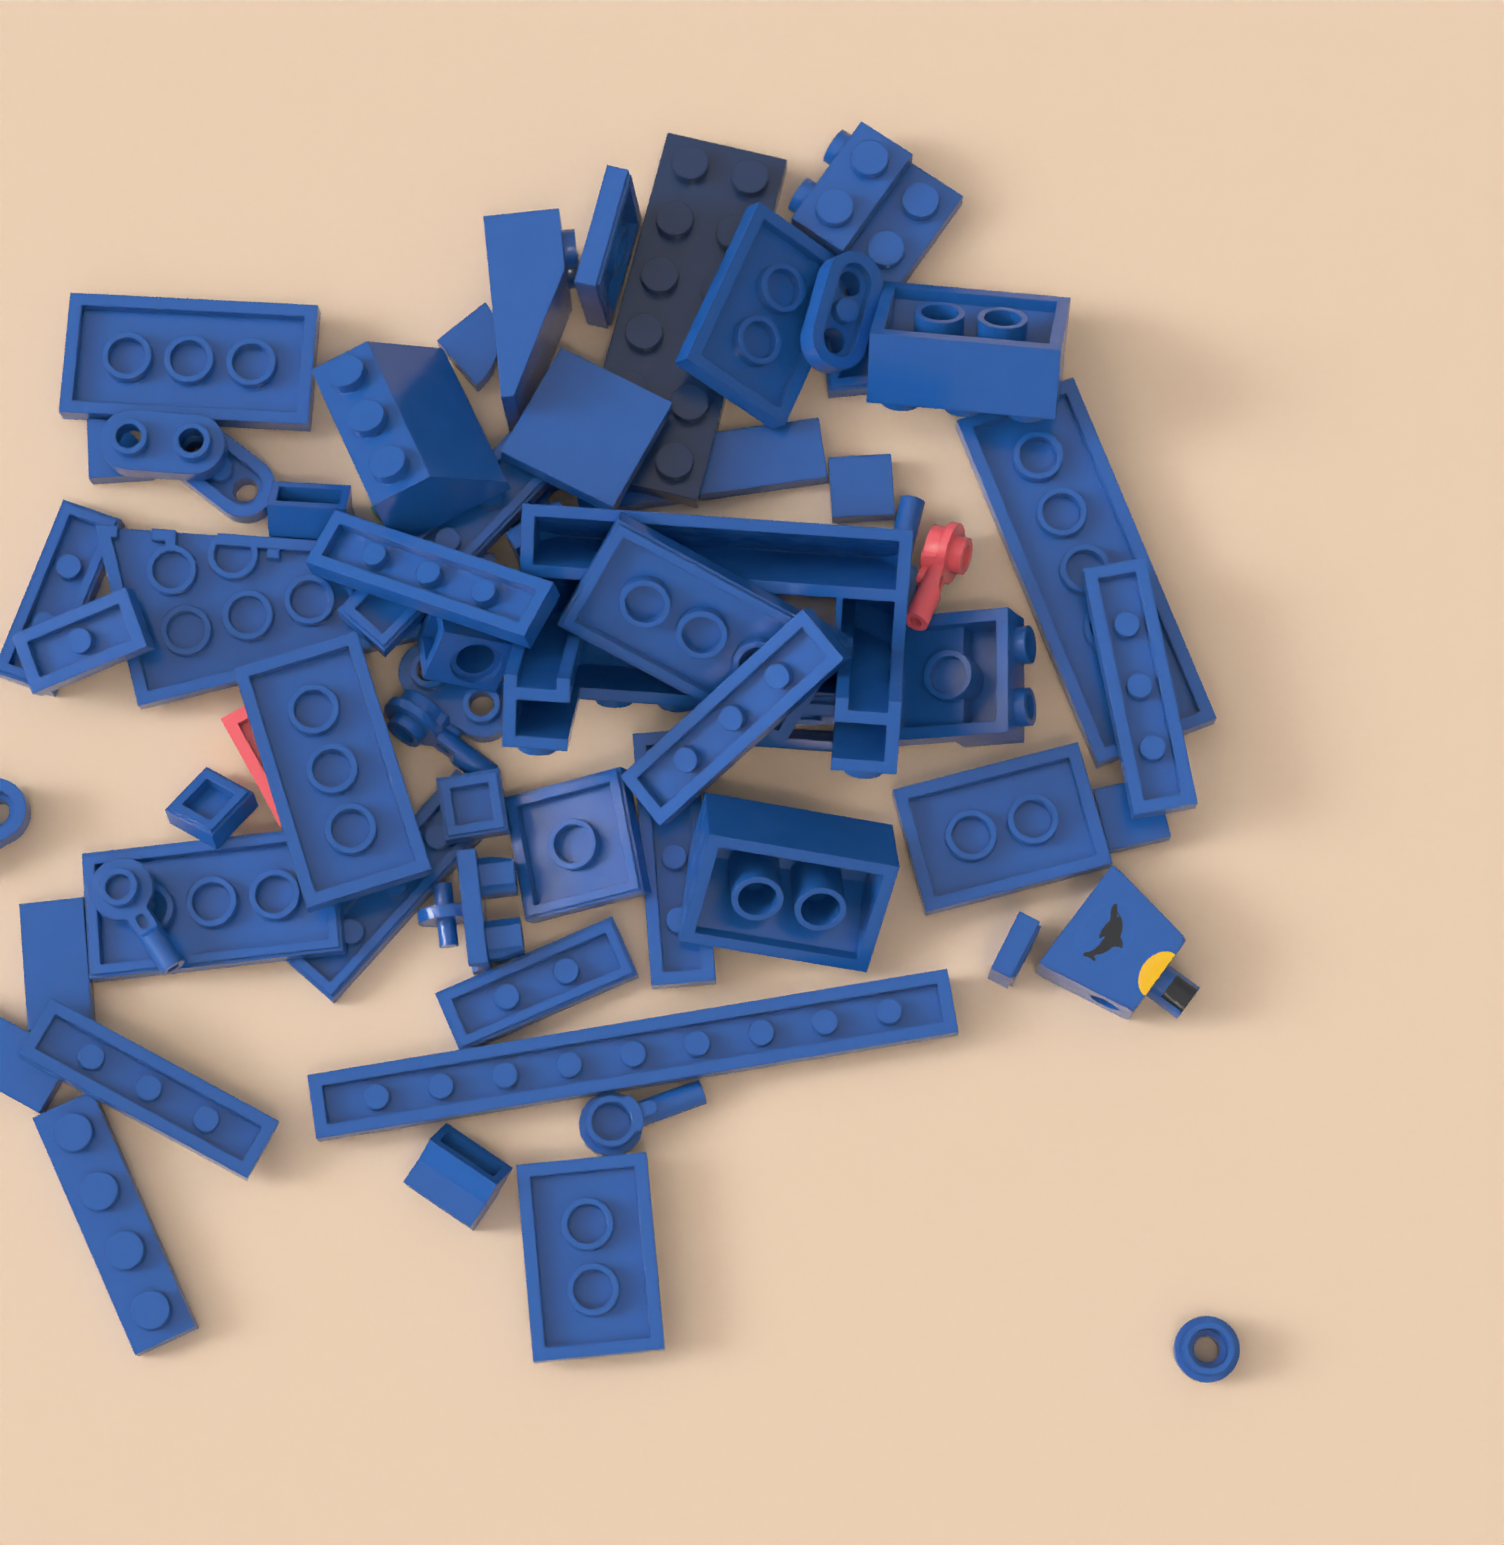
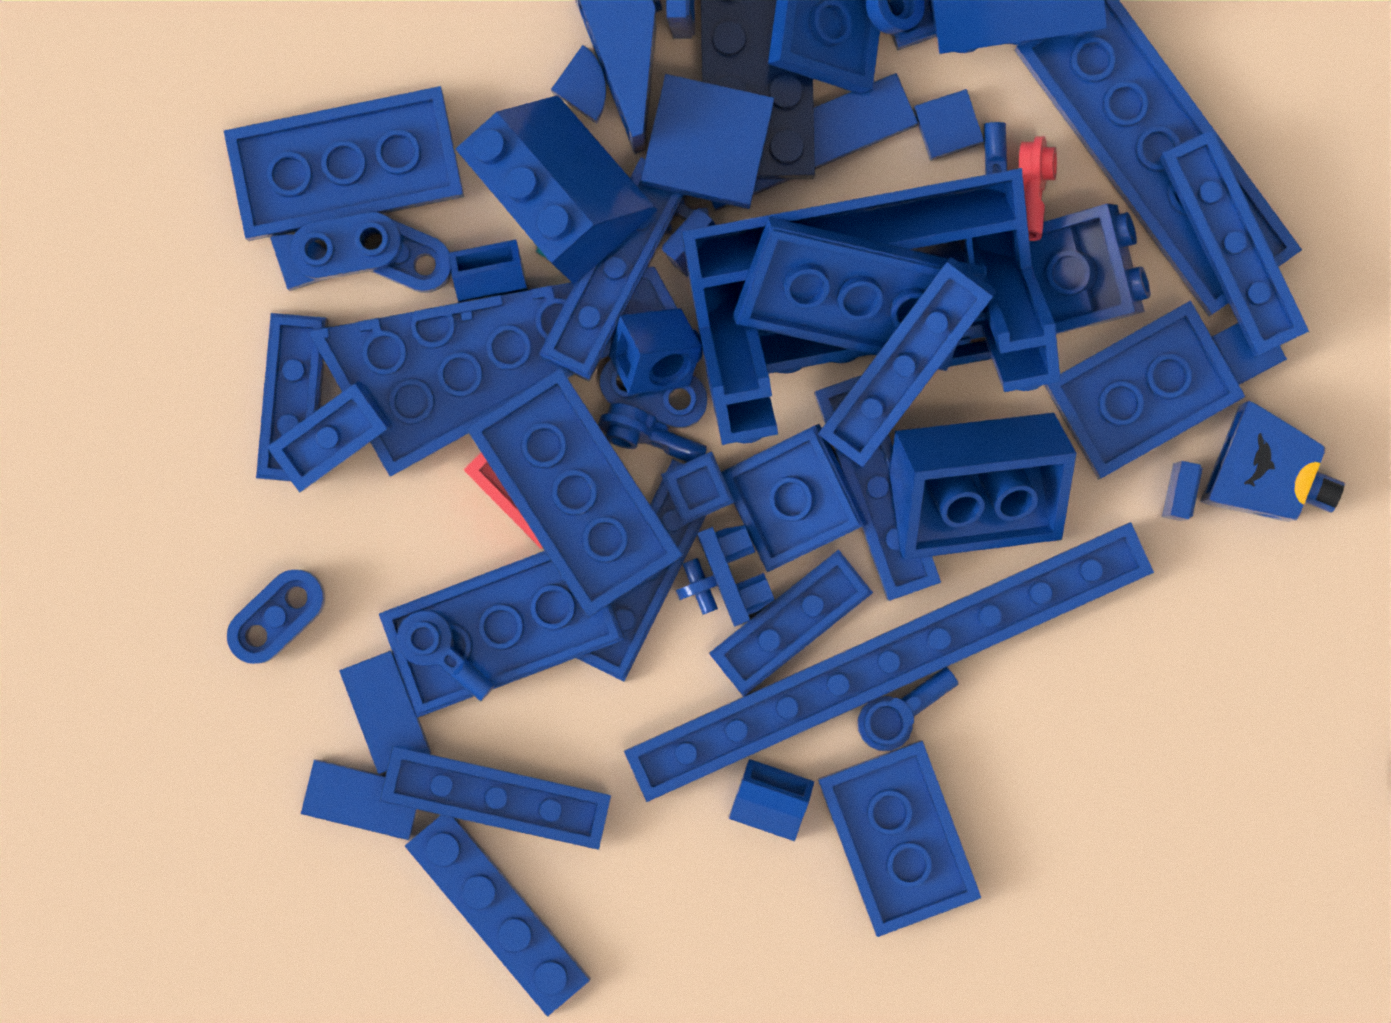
camera: 20 degrees left, 10 degrees up
blue tile [165,767,258,849] -> none
blue plate [305,510,560,649] -> none

